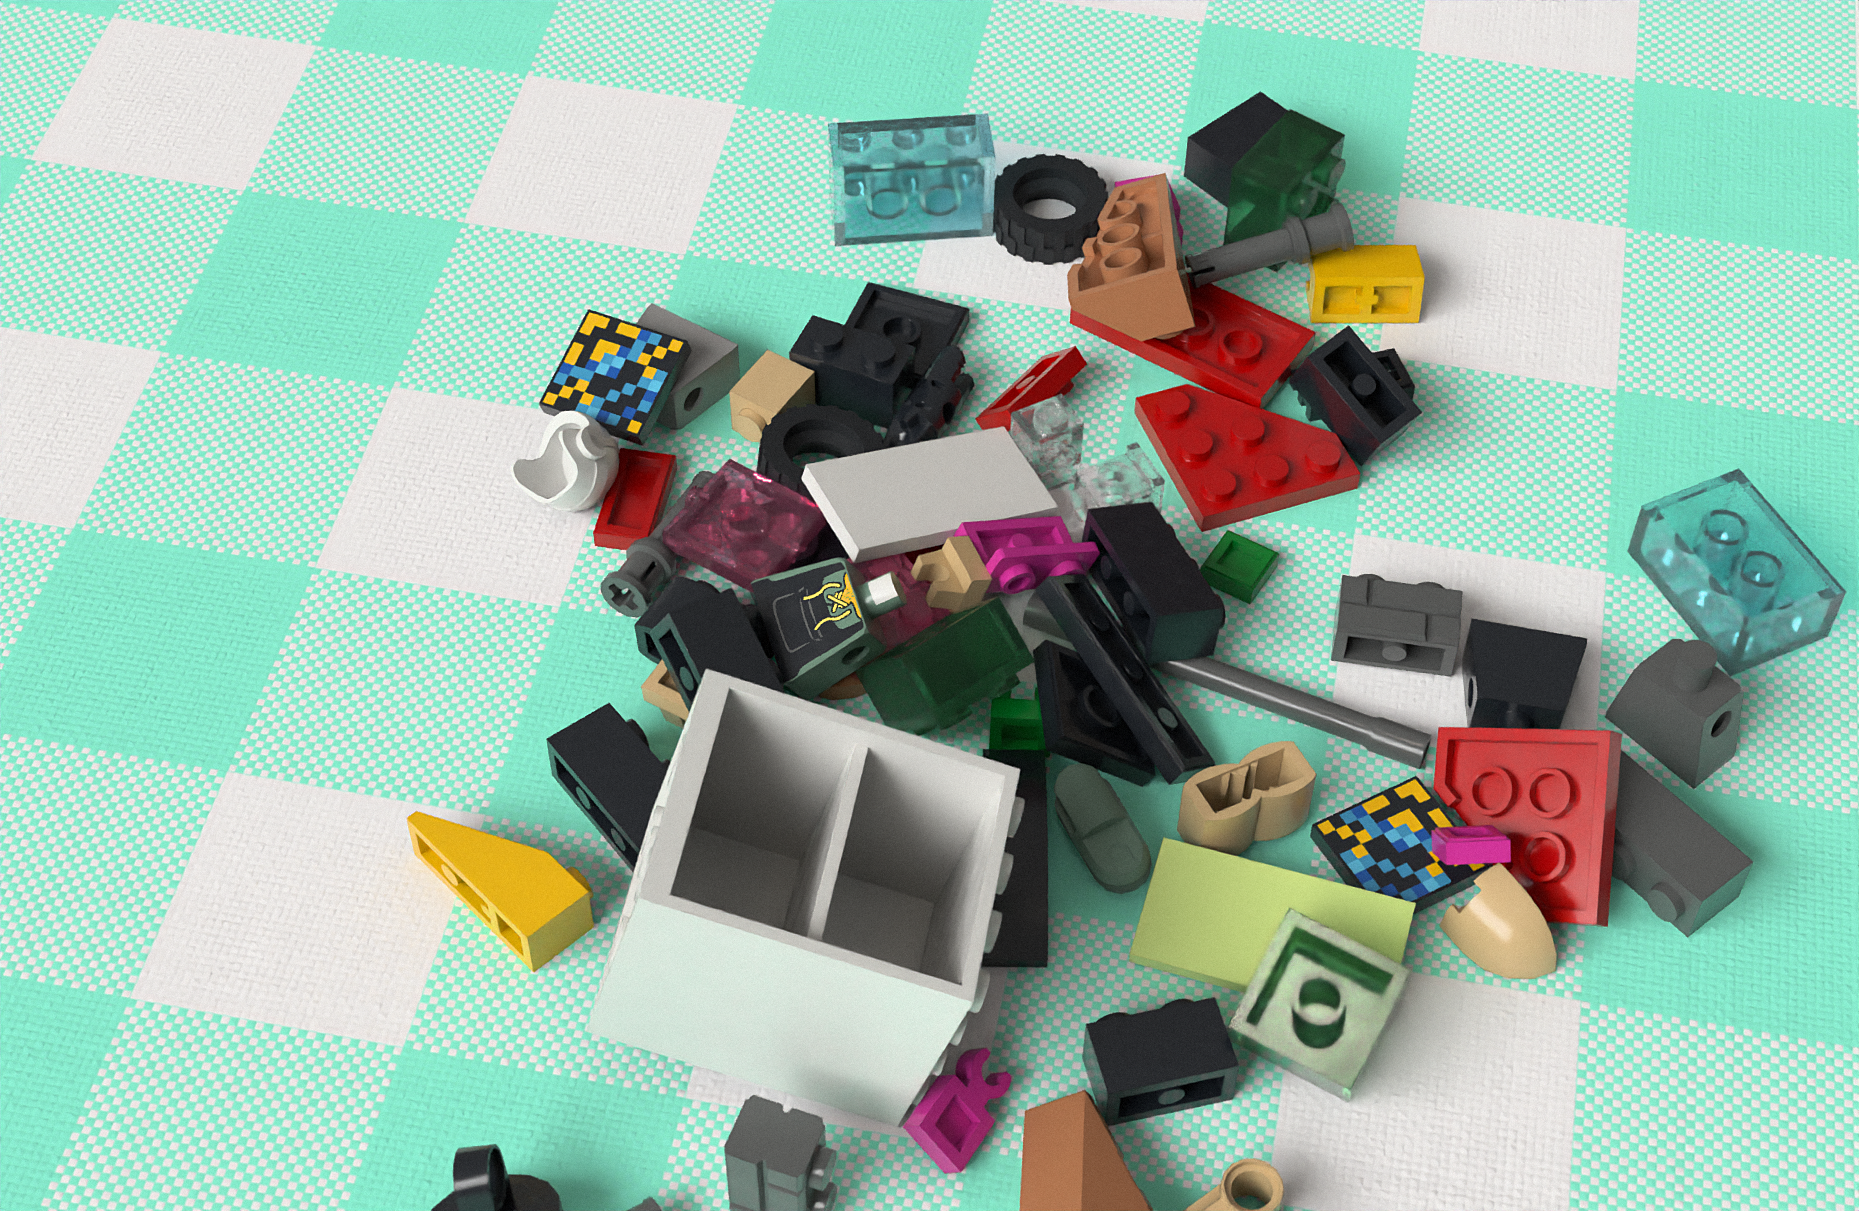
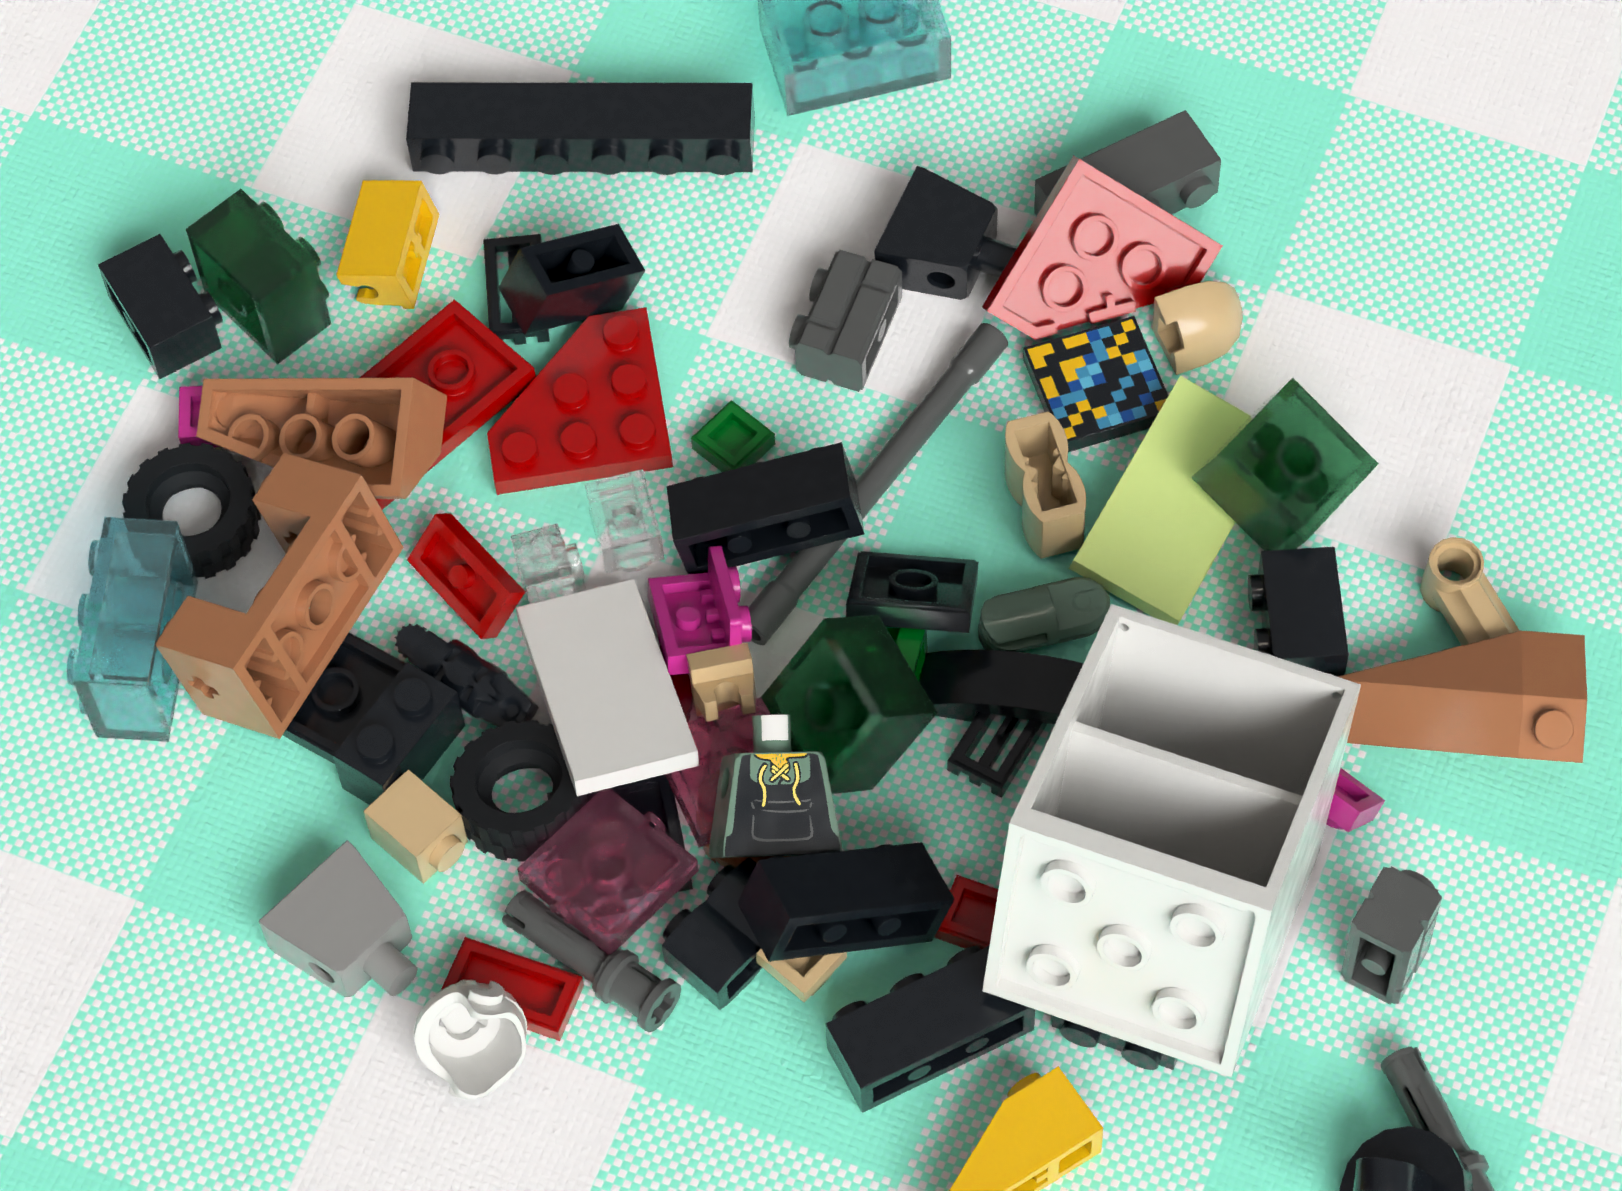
camera: 75 degrees left, 10 degrees up
tile [539,309,692,446] -> none
black tile [1035,574,1216,785] -> none
dark grey pin [1185,203,1354,289] -> none
dark pink tile [1432,825,1511,865] -> none
dark grey torso [1605,639,1744,789] -> none
none -> nougat plate [155,453,404,739]
none -> black brick [406,82,755,175]

